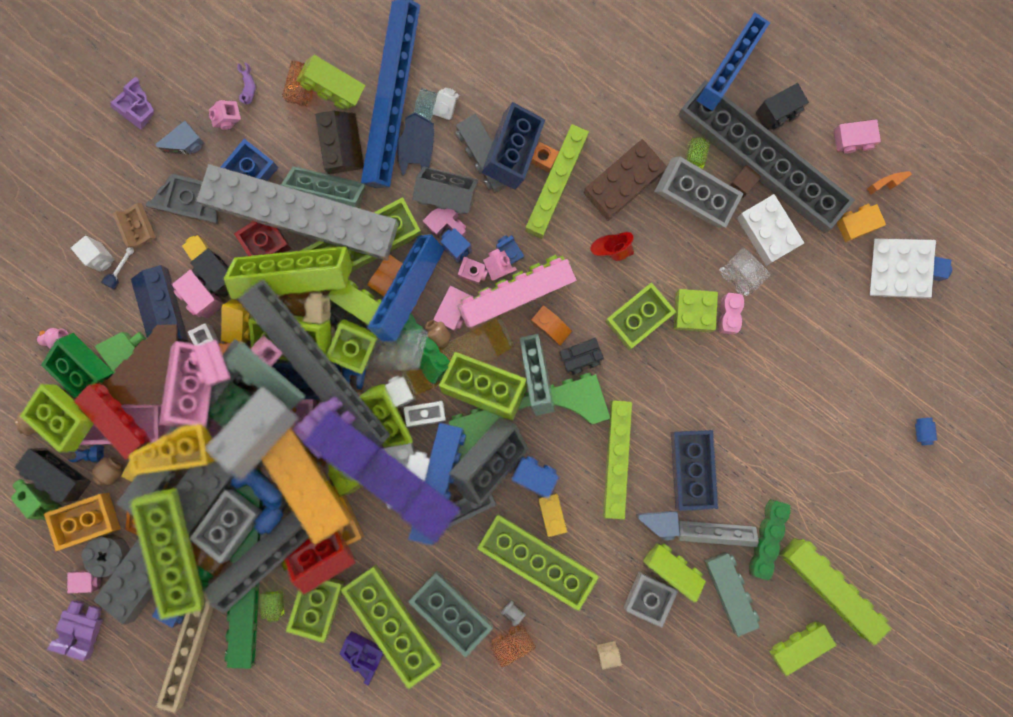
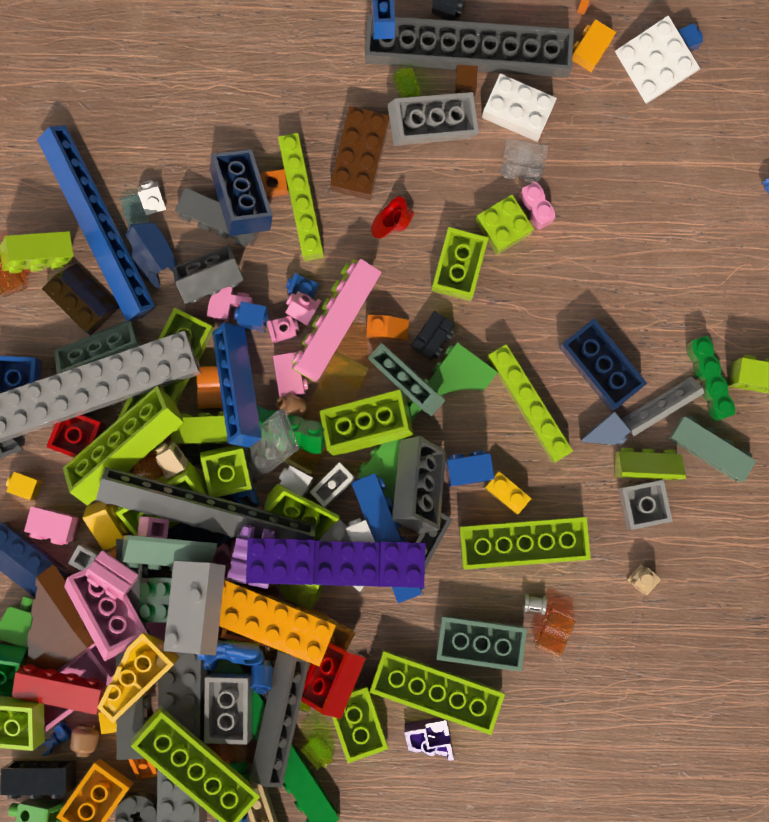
camera: 35 degrees left, 0 degrees up
black brick [190,248,229,298] -> none

